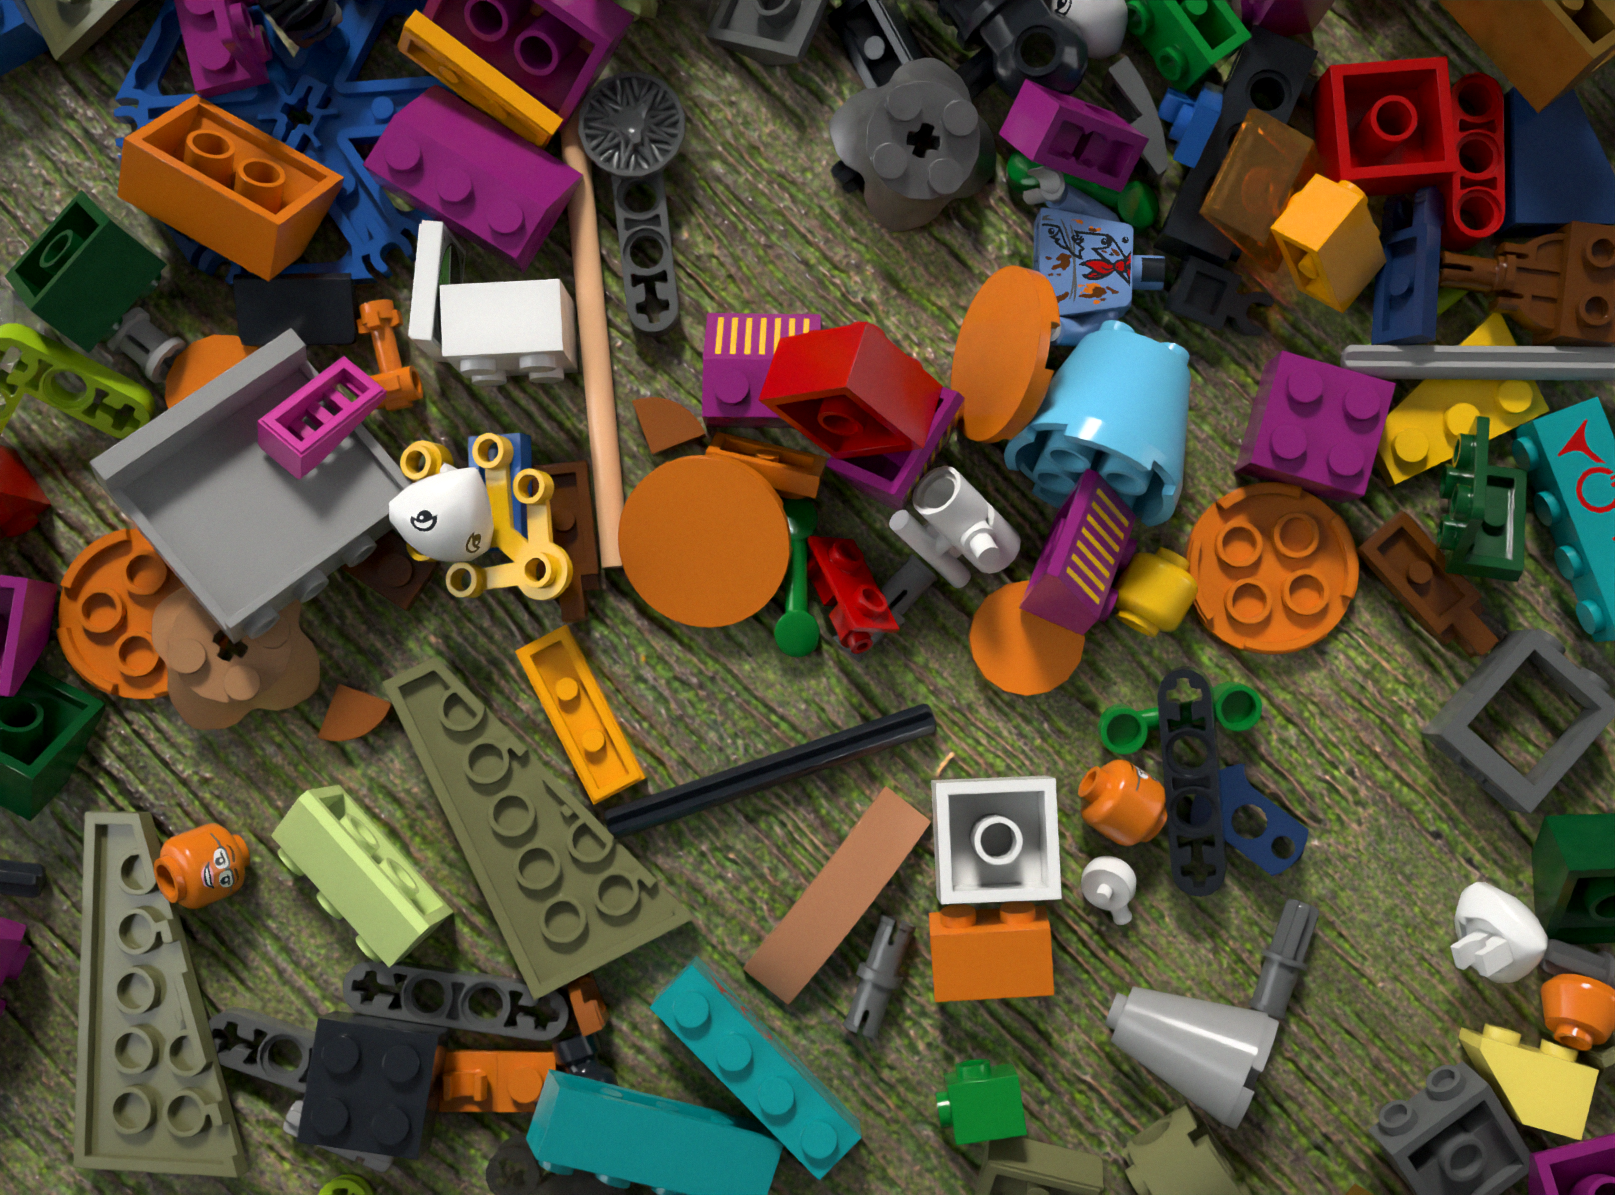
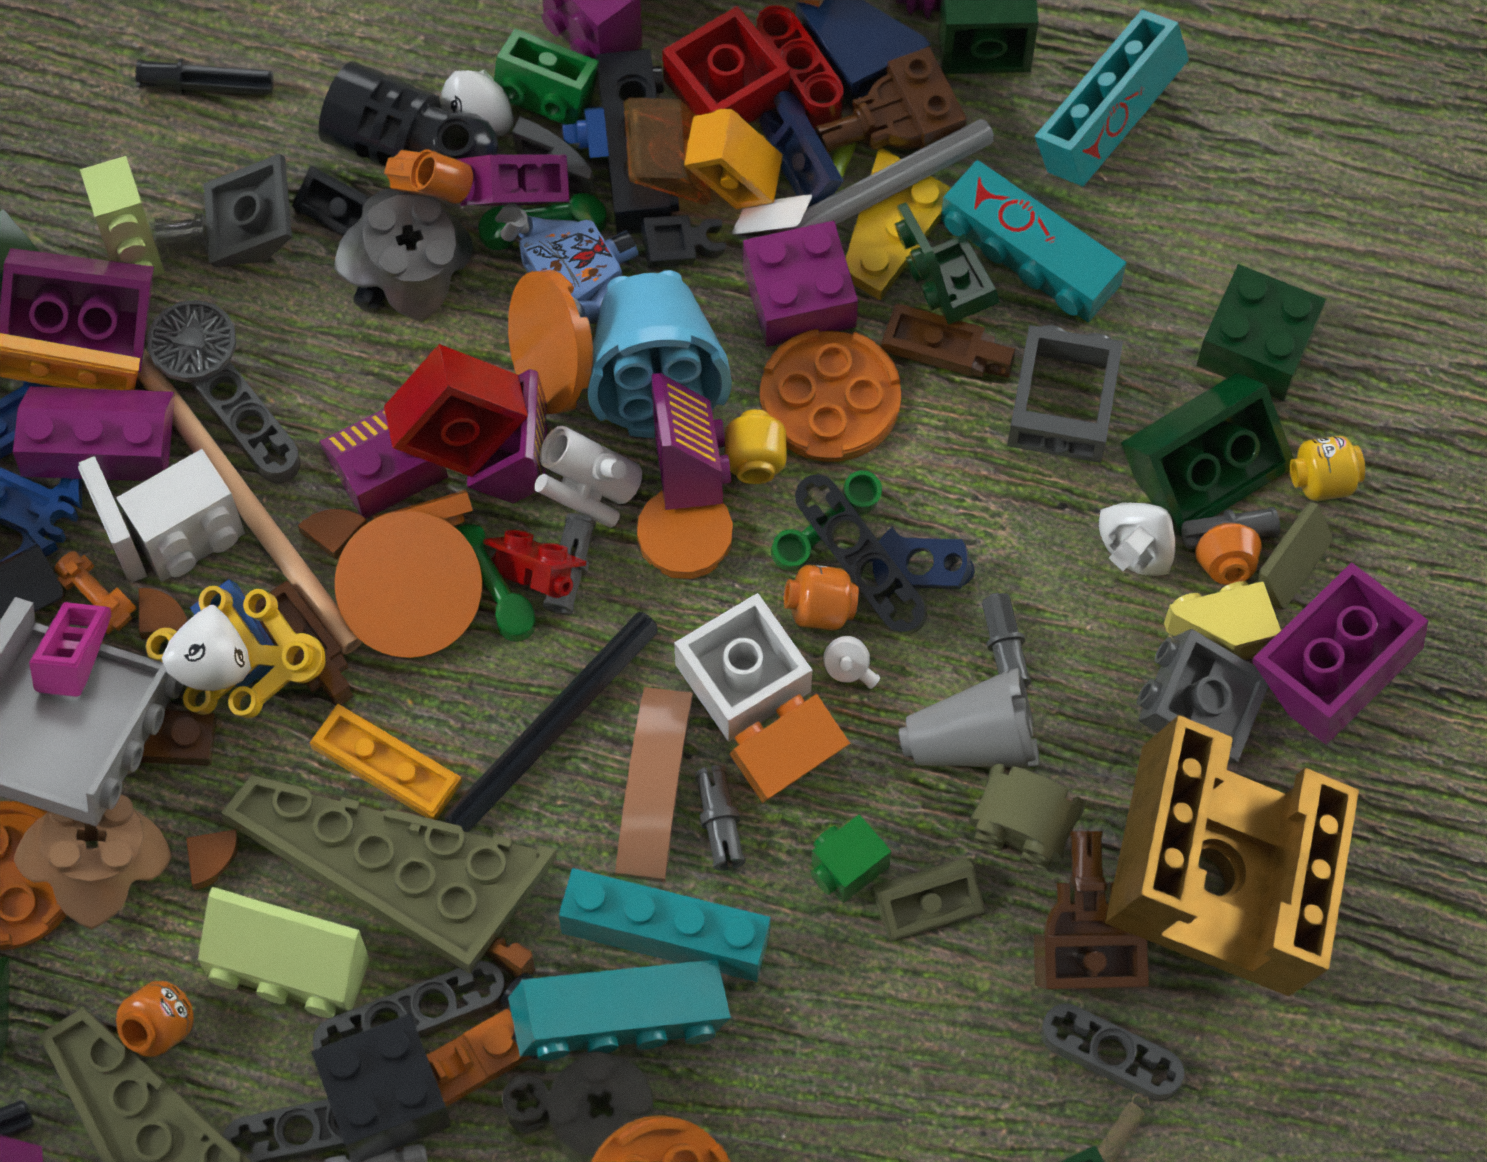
camera: 35 degrees left, 20 degrees down
none -> dark orange tile [139,588,187,639]
none -> orange piece [384,149,473,204]
none -> white sticker [732,195,812,234]

